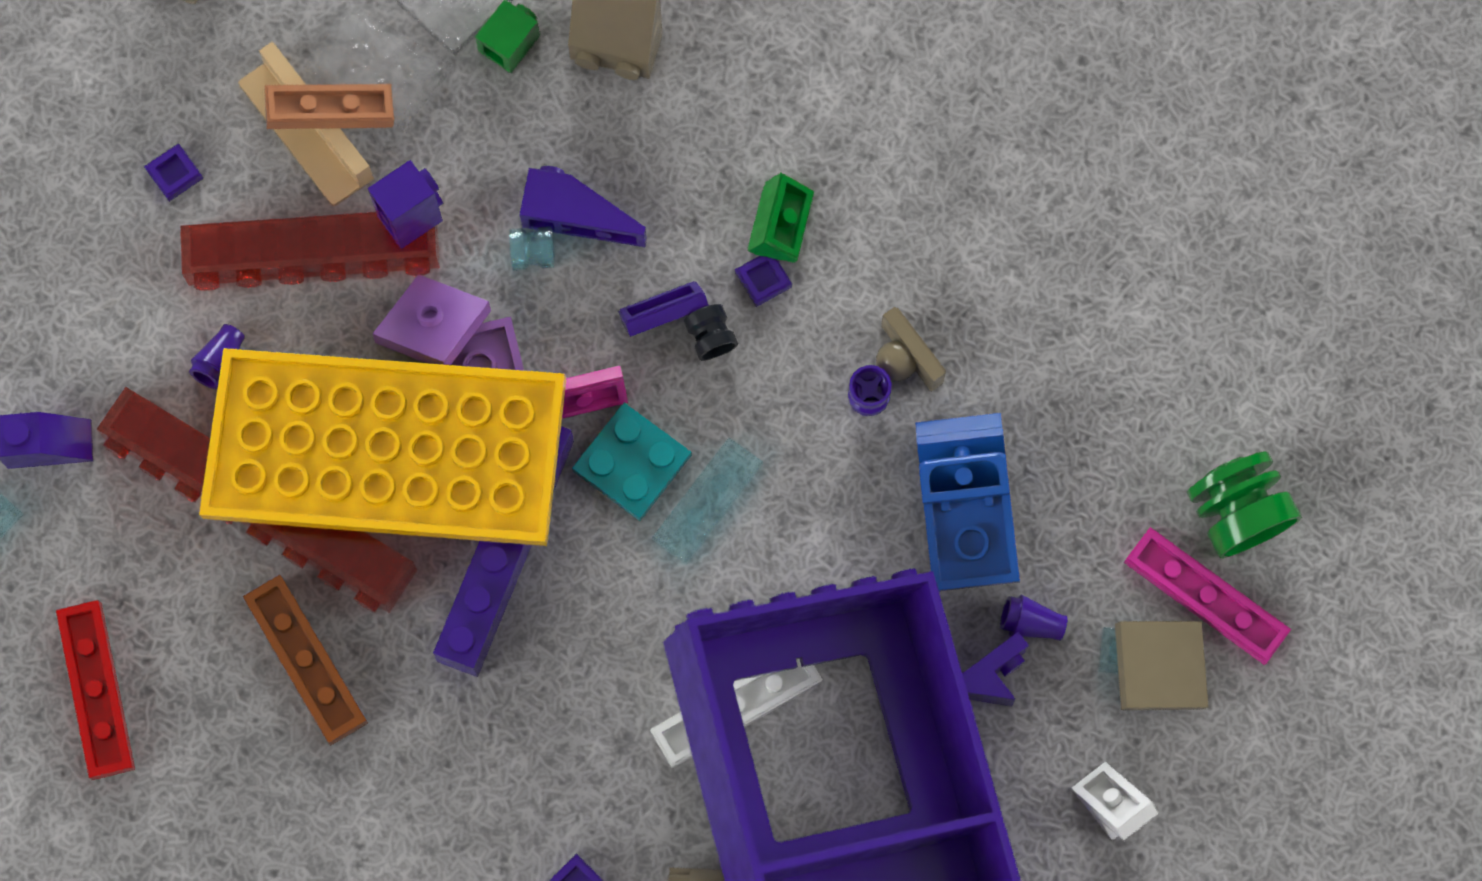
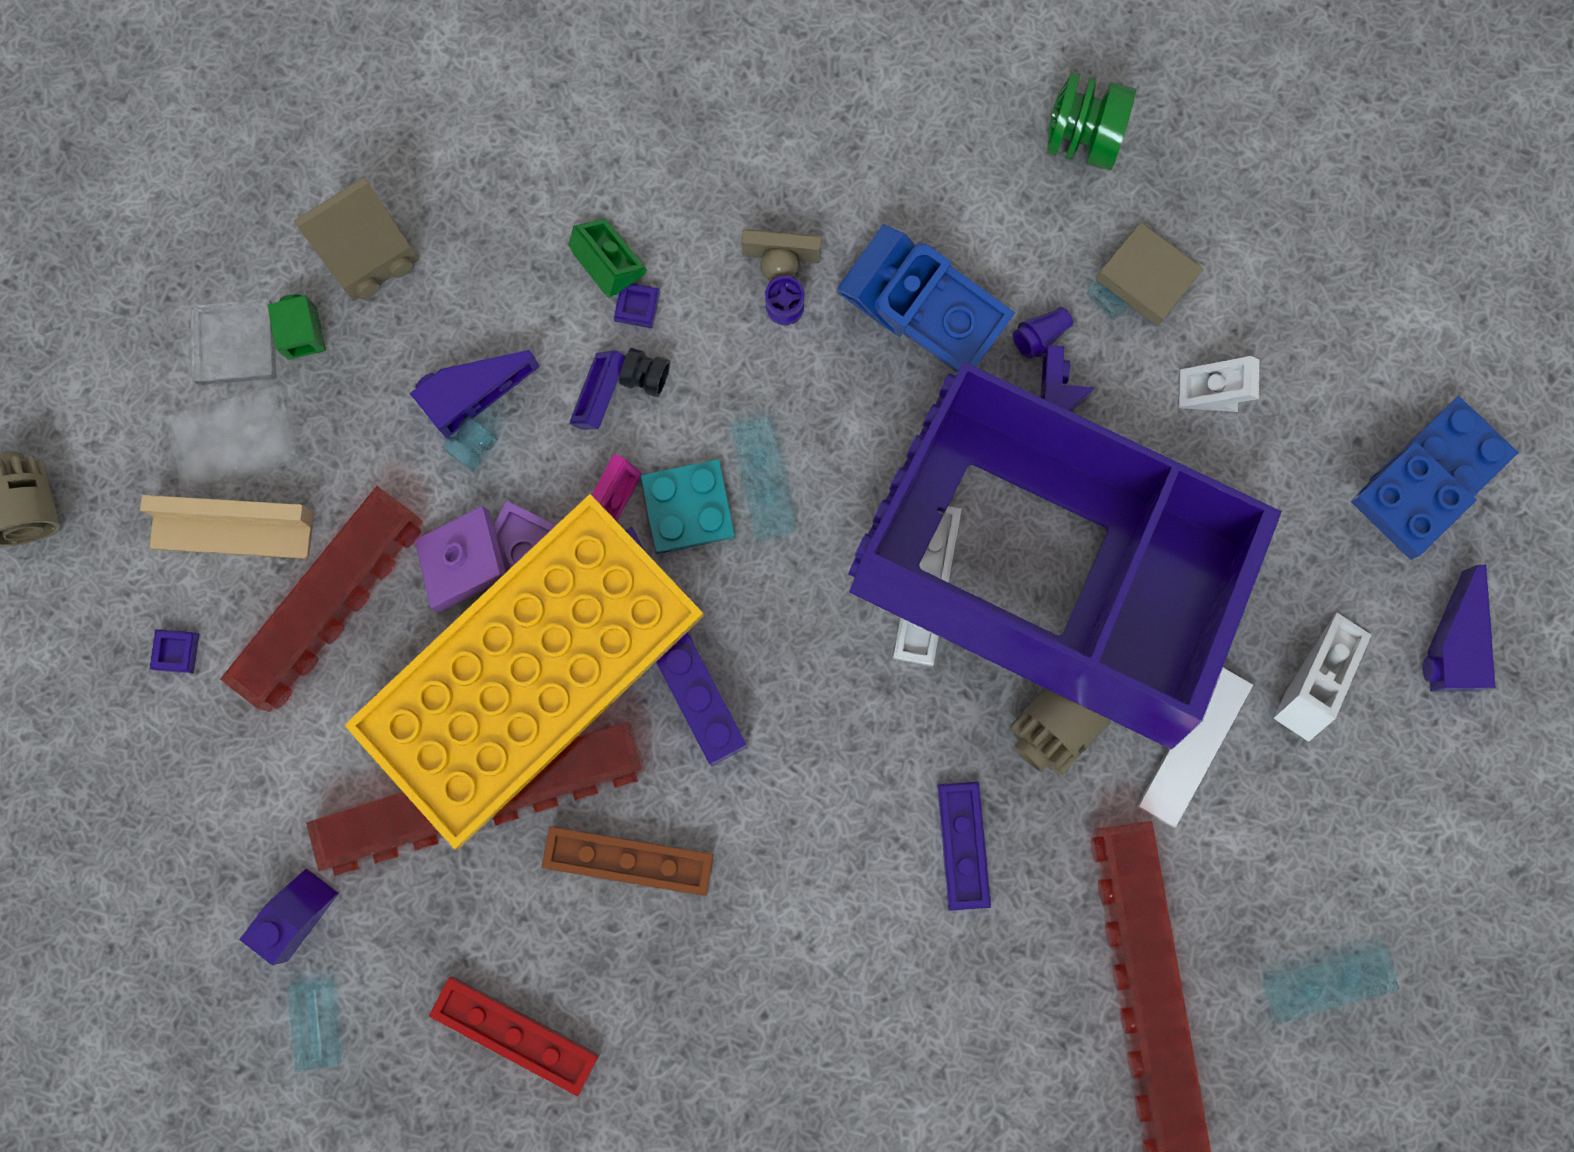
camera: 45 degrees left, 5 degrees up
dark purple cone [189,324,245,389] -> none
nougat tile [264,84,394,129] -> none
dark purple brick [367,160,443,249] -> none
dark pink tile [1124,527,1291,665] -> none

